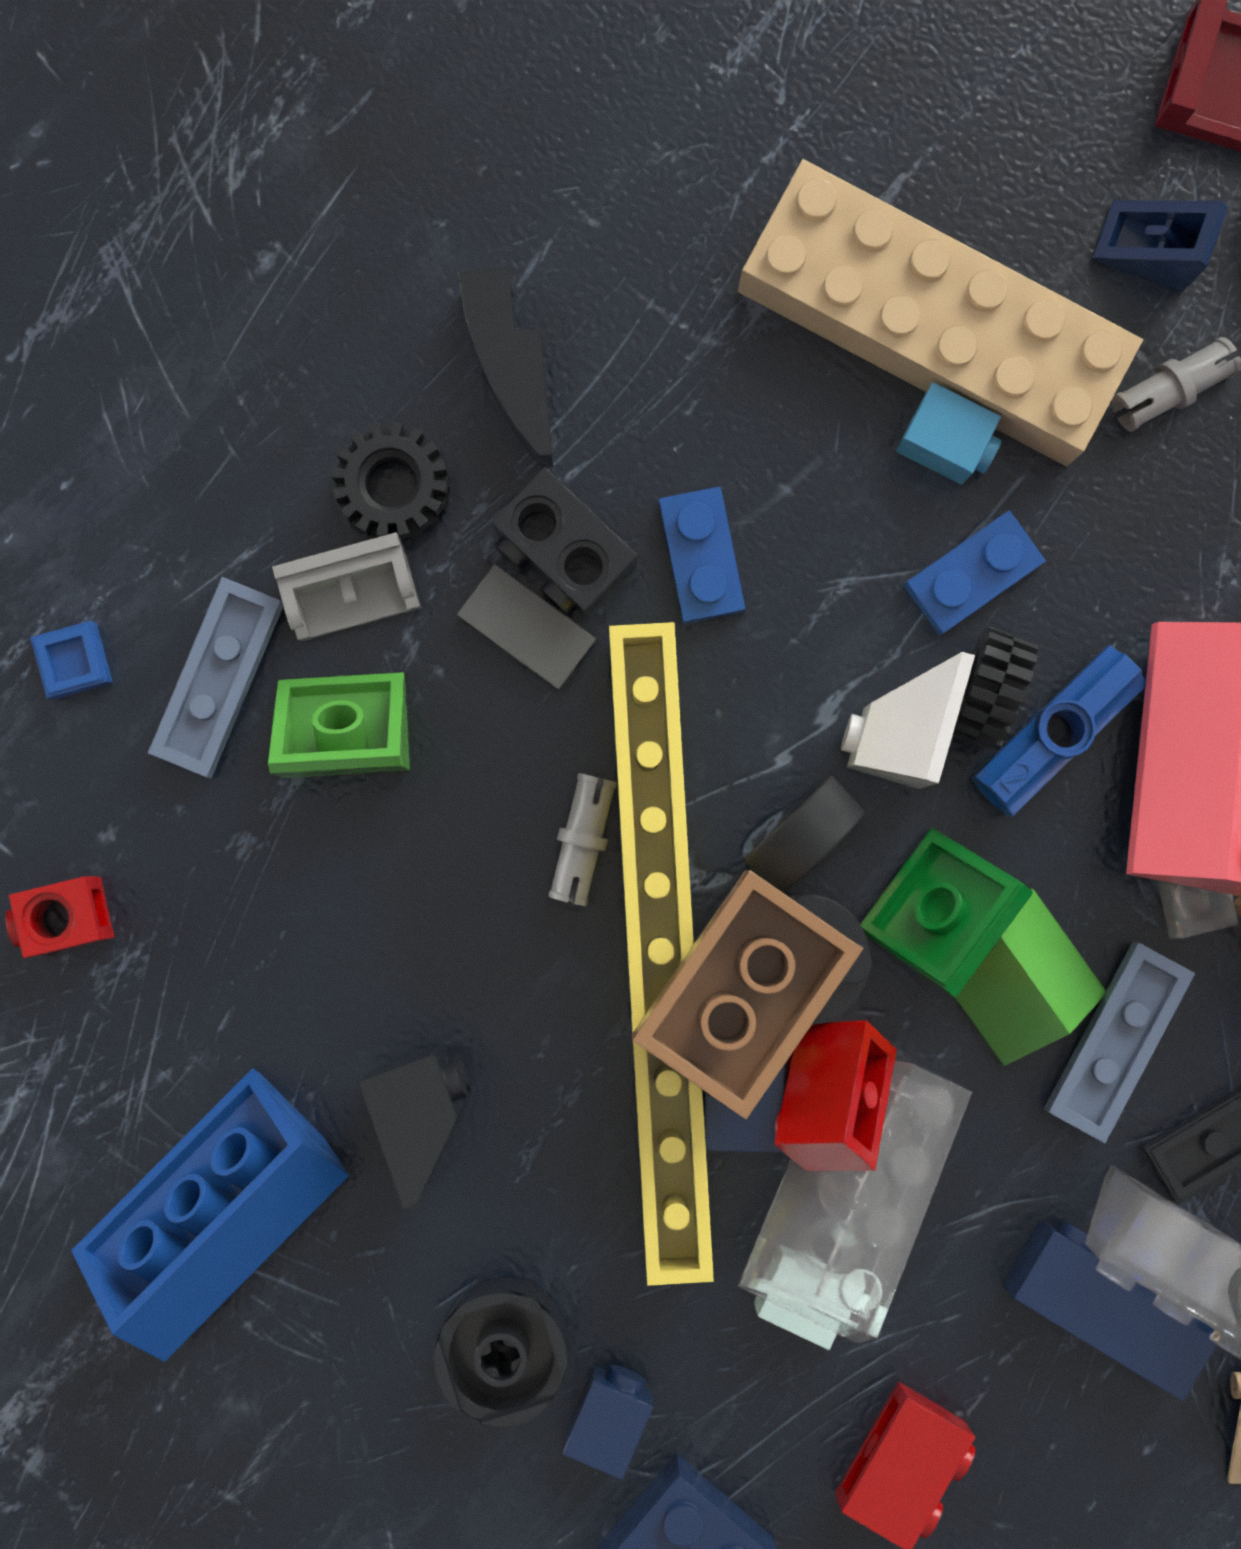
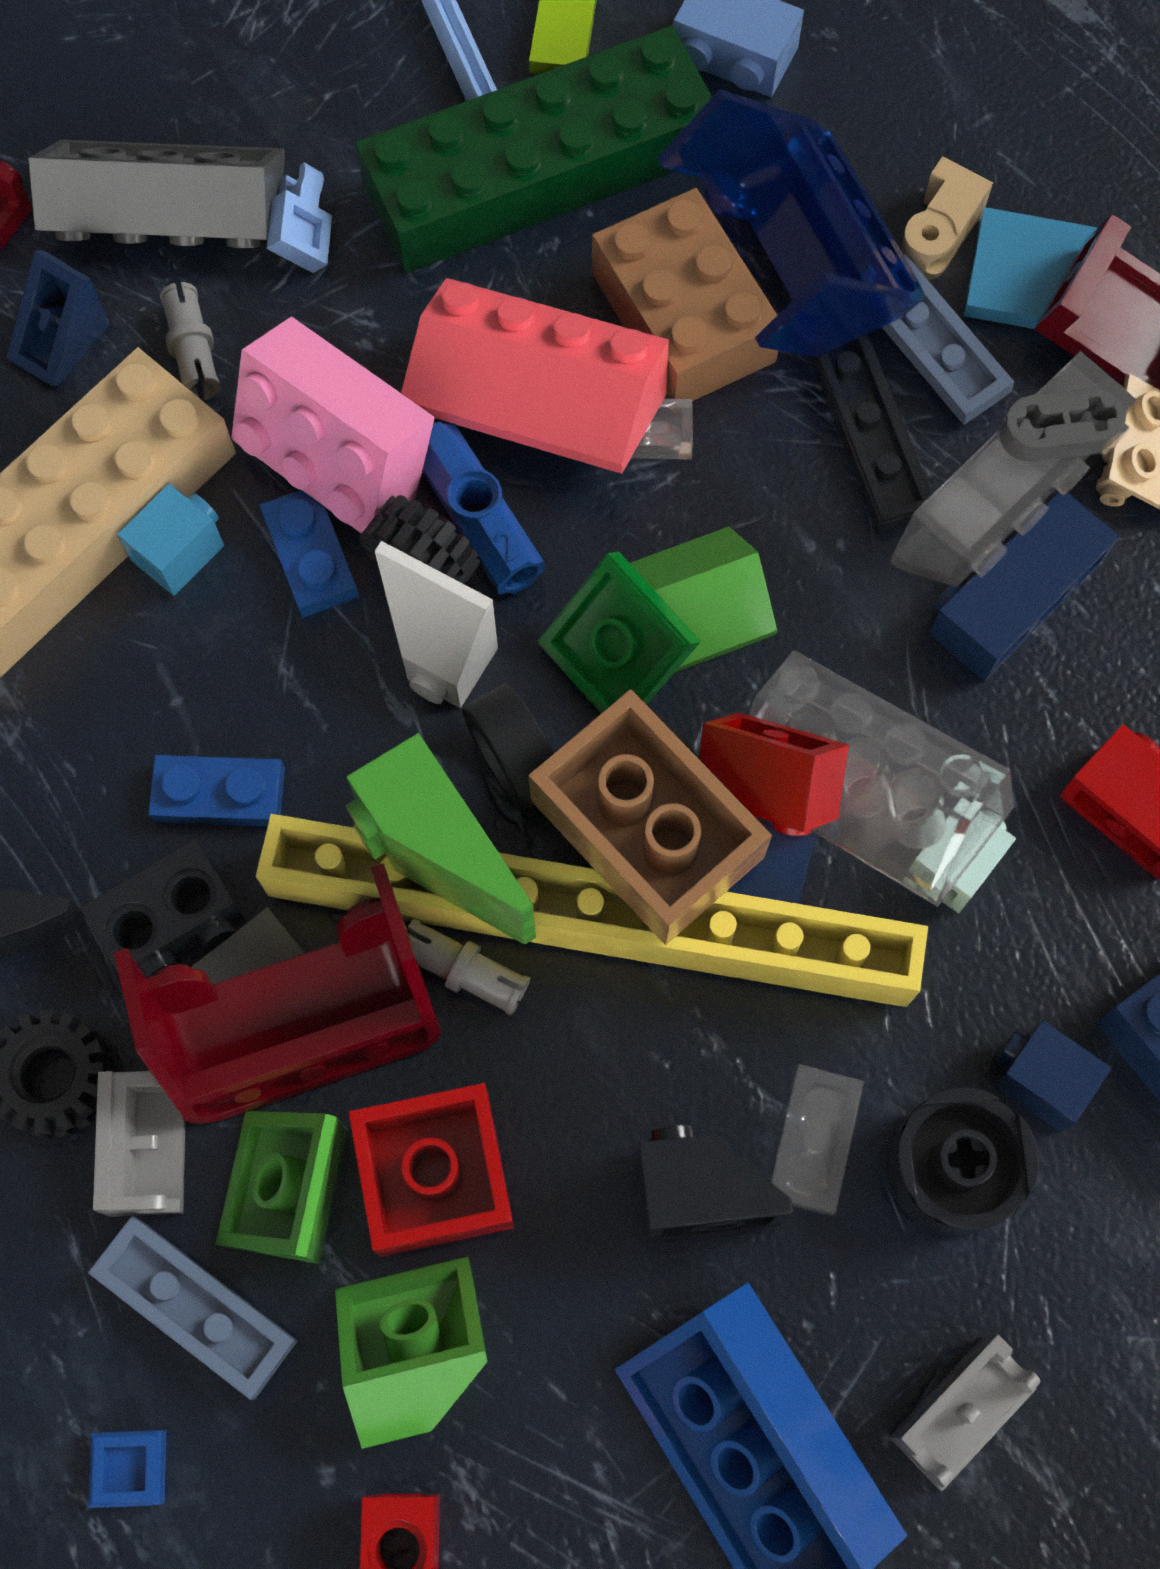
camera: 70 degrees left, 15 degrees down
sand blue plate [1043,942,1195,1143] -> none
none -> dark red windscreen [114,863,441,1124]
none -> bright pink brick [231,316,435,534]
none -> bright green slope [335,1256,487,1449]
none -> bright green slope [345,733,536,945]
none -> red brick [349,1083,515,1257]
none -> clear plate [770,1064,864,1216]
none -> light grey hinge [889,1334,1041,1491]

